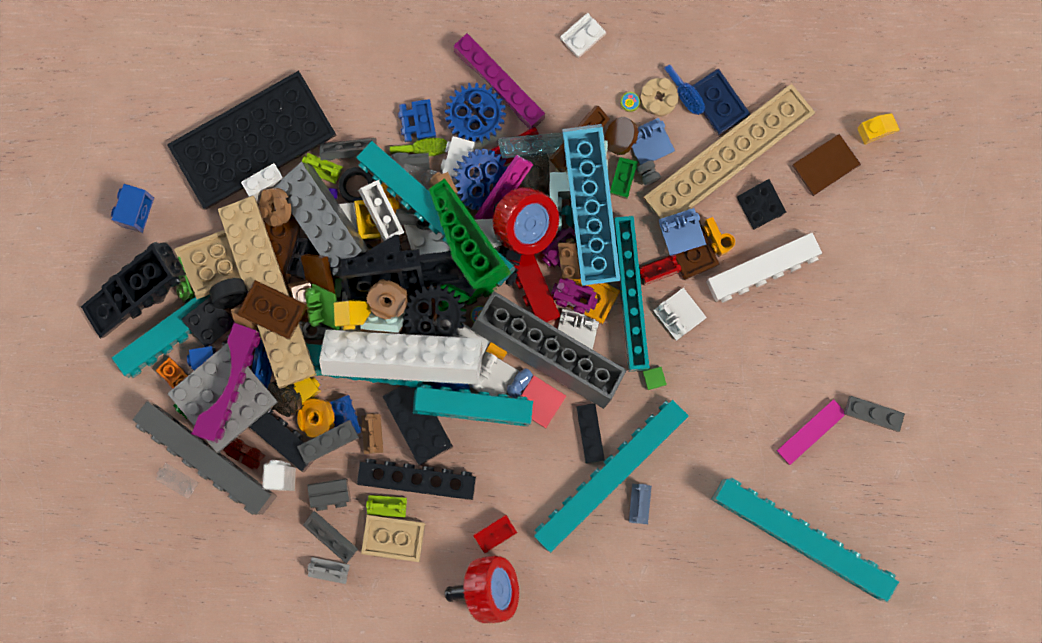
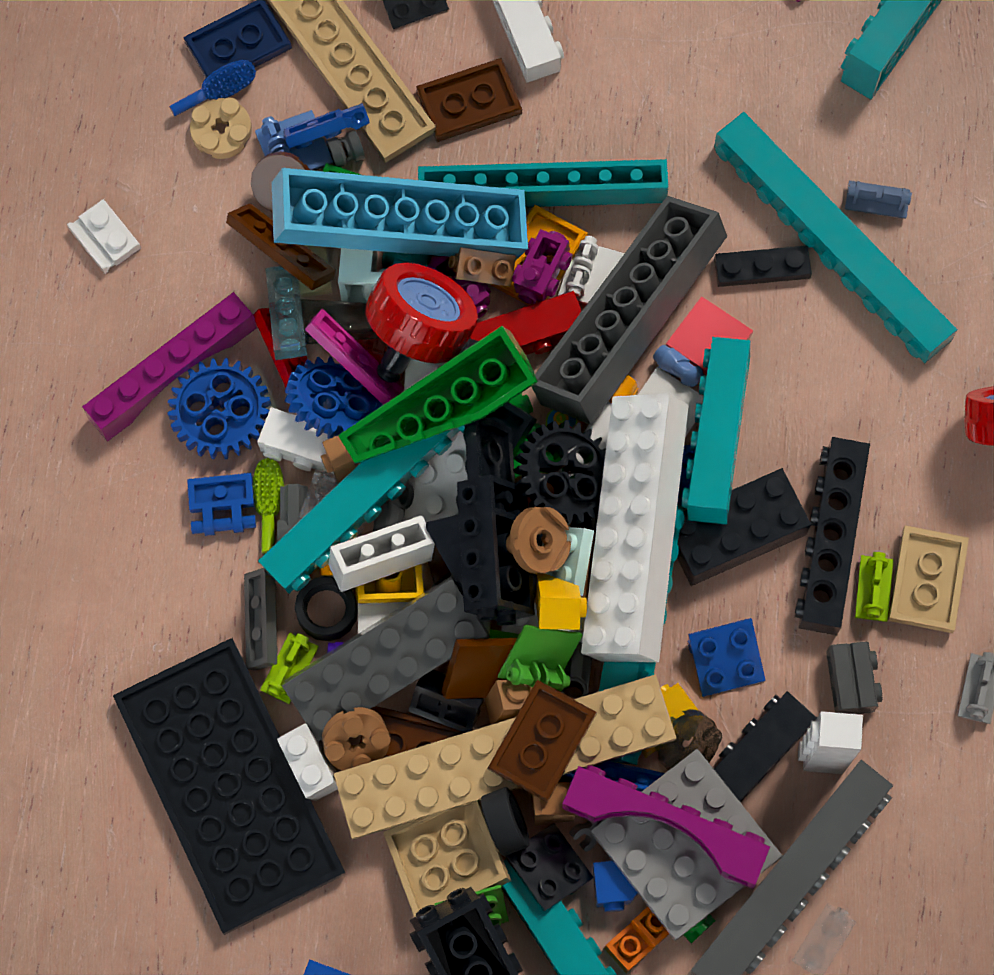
camera: 85 degrees left, 10 degrees down
clear red hinge [223,438,266,469] -> none
light orange plate [297,399,334,438] -> none
dark grey plate [297,420,359,464] -> none
dark grey plate [303,511,358,564] -> none
medium nougat hinge [361,414,383,454] -> none
red hinge [473,515,517,553] -> none
tile [621,92,640,112] -> none
red hinge [639,254,681,286] -> none
bright green tile [643,367,667,390] -> none
white hinge [653,287,707,341] -> none
medium blue hinge [658,208,706,256] -> none
light orange plate [703,217,735,257] -> none
none -> blue hinge [283,103,370,149]

